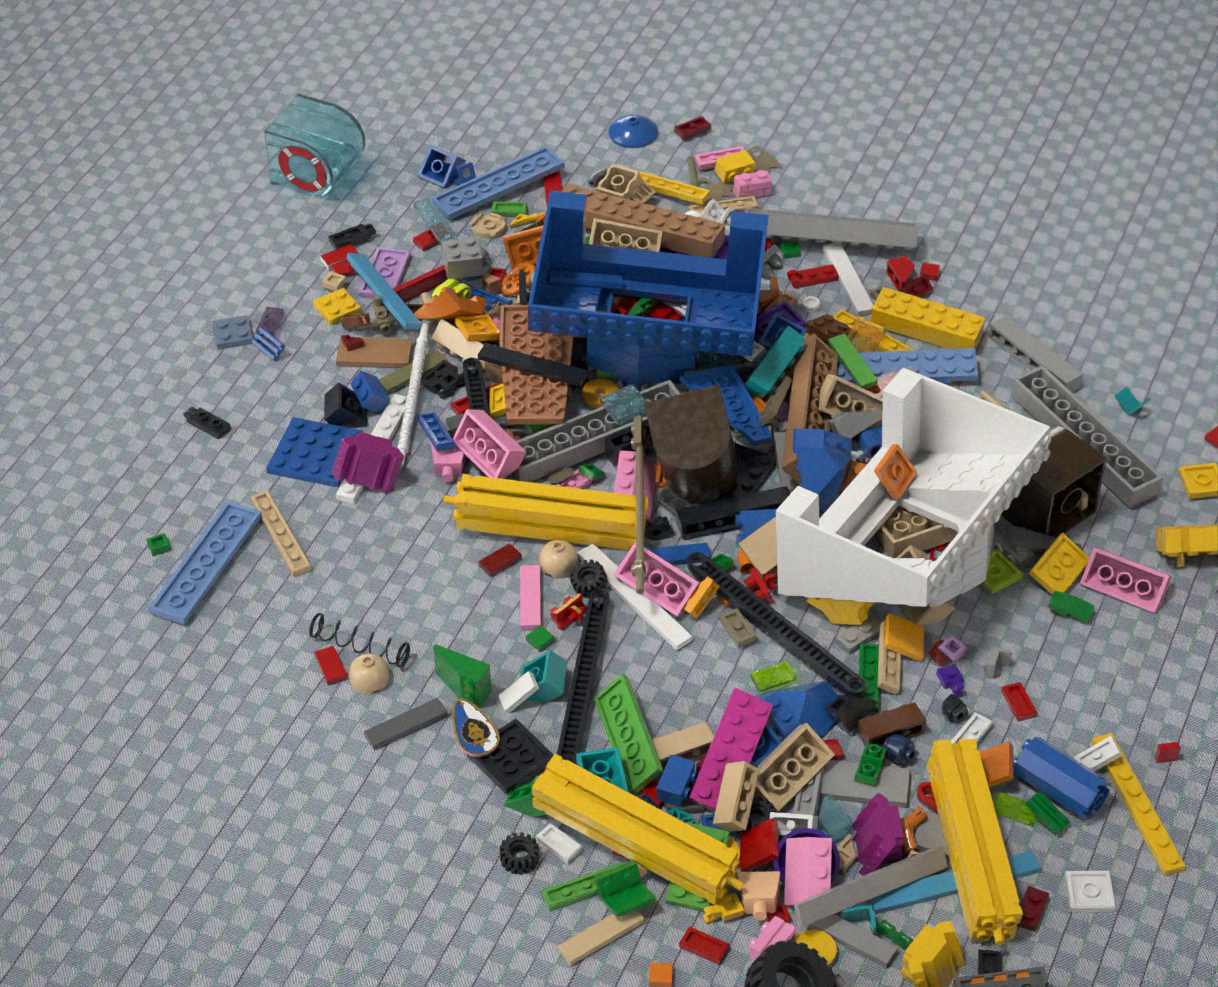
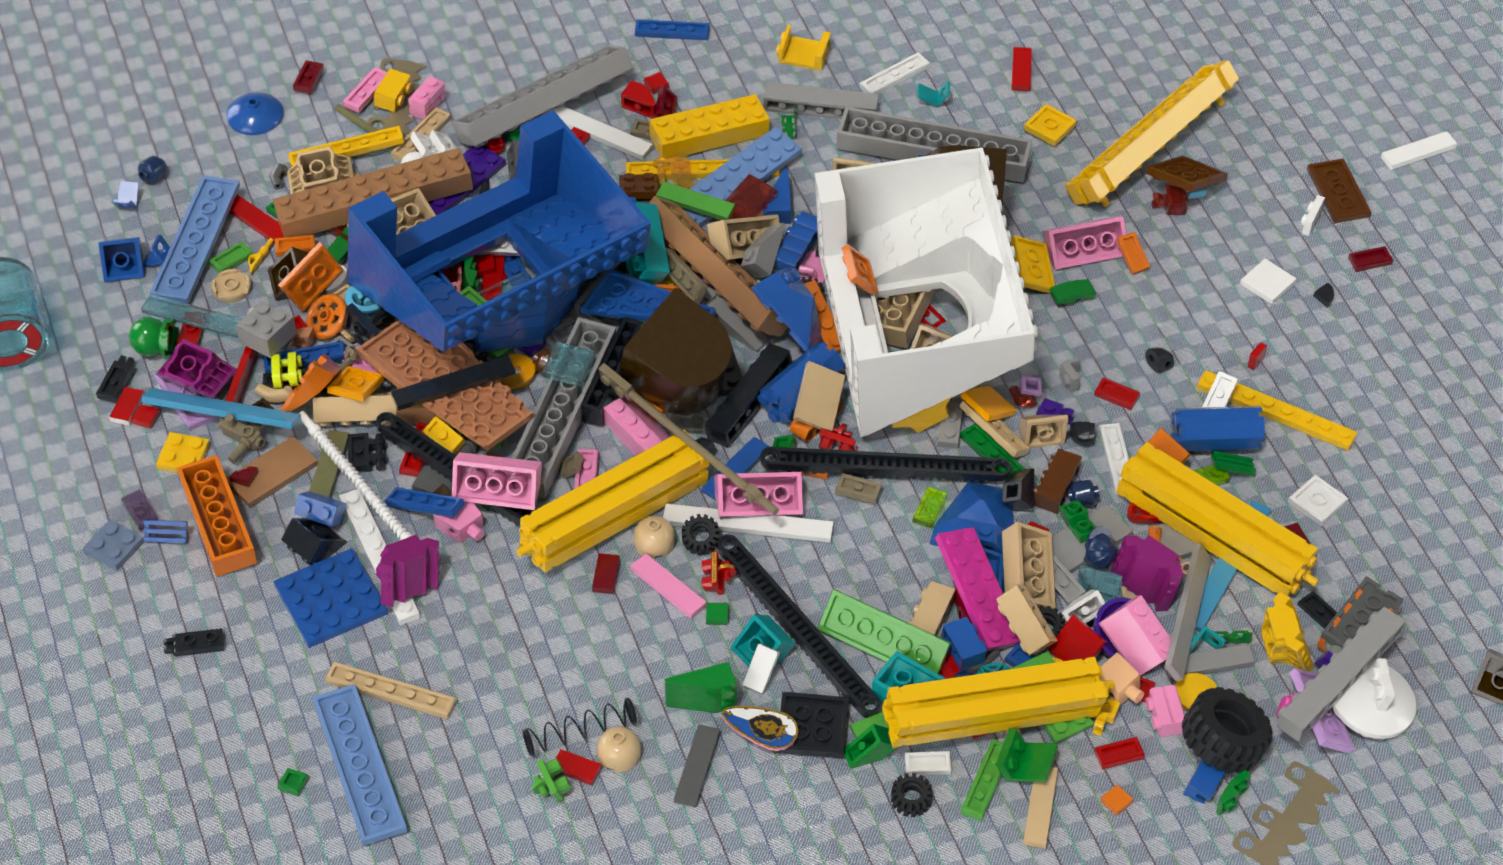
camera: 45 degrees left, 5 degrees up
tan plate [322,271,346,291] -> none
copper beam [340,313,371,327] -> none
green tile [578,464,605,480] -> none
light orange plate [684,577,720,619] -> none
none -> bracket [112,181,139,209]
none -> green tile [128,317,179,359]
none -> dark blue head [138,156,167,184]
none -> magenta slope [156,339,237,399]
none -> orange brick [177,455,257,577]
none -> bright green hips [531,758,572,803]
none -> blue tile [635,19,709,40]
none -> yellow panel [776,25,831,71]
none -> green piece [781,105,796,139]
none -> white tile [860,52,930,94]
none -> tan slope [1019,415,1068,449]
none -> dark blue piece [1083,526,1118,569]
none -> orange tile [1116,232,1151,275]
none -> black piece [1145,347,1174,373]

